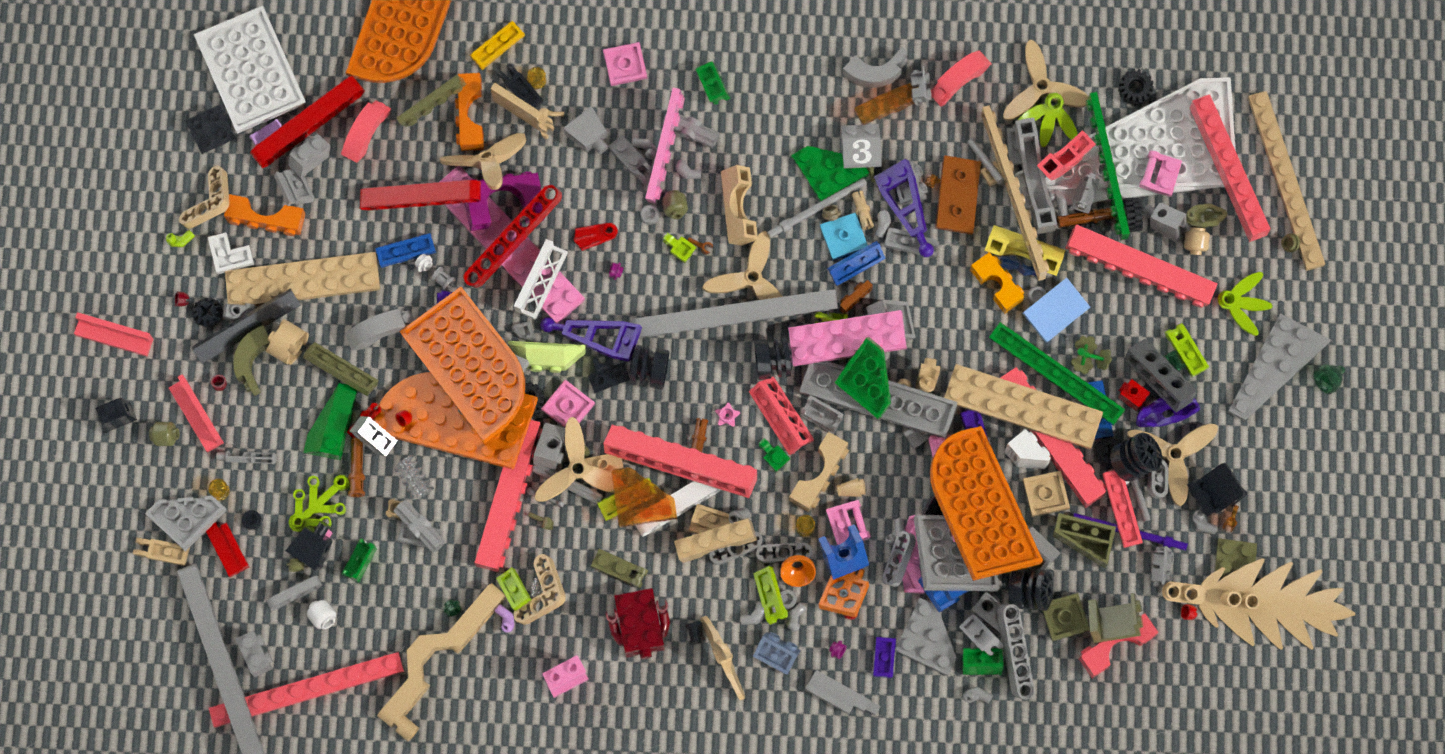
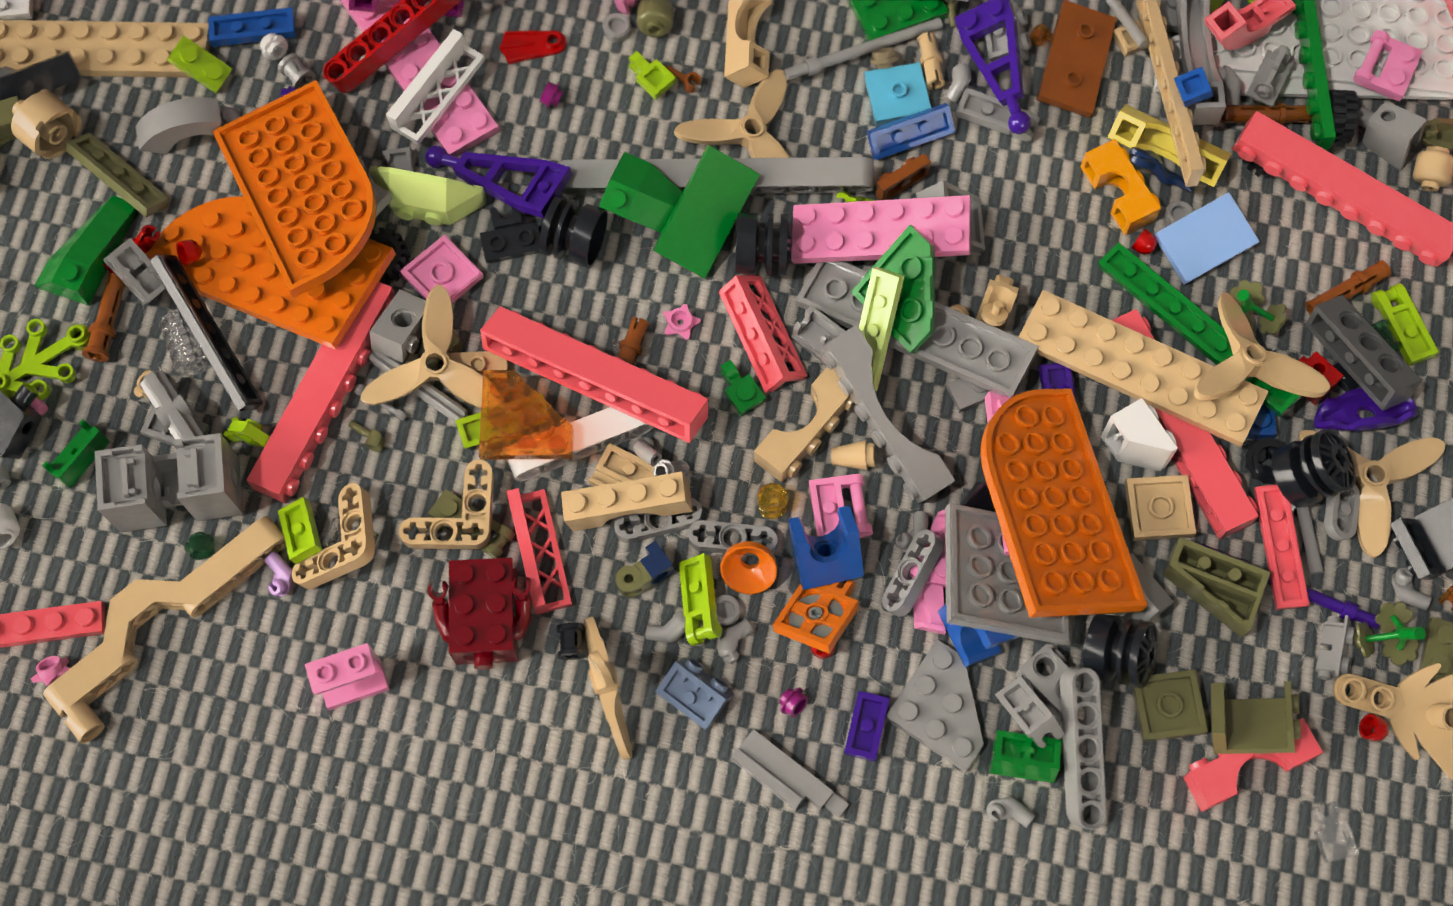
camera: 10 degrees right, 5 degrees down
none -> bright pink plate [30,656,70,686]
none -> light grey piece [95,433,243,533]
none -> black tile [150,255,263,411]
none -> lime plate [167,35,232,94]
none -> lime plate [223,416,270,447]
none -> tan beam [398,459,494,549]
none -> coral fence [507,488,573,615]
none -> green wedge [599,152,683,233]
none -> leg [615,540,674,598]
none -> light grey arm [633,437,662,466]
none -> green tile [652,145,760,279]
none -> light grey arch [821,324,955,504]
none -> yellowish green plate [859,267,904,391]
none -> red hinge [1131,229,1157,255]
none -> blue plate [1174,67,1213,107]
none -> tan piece [1194,292,1330,400]
none -> dark orange pin [1305,260,1391,315]
none -> clear plate [1311,801,1359,864]
none -> olive plant [1354,601,1426,666]

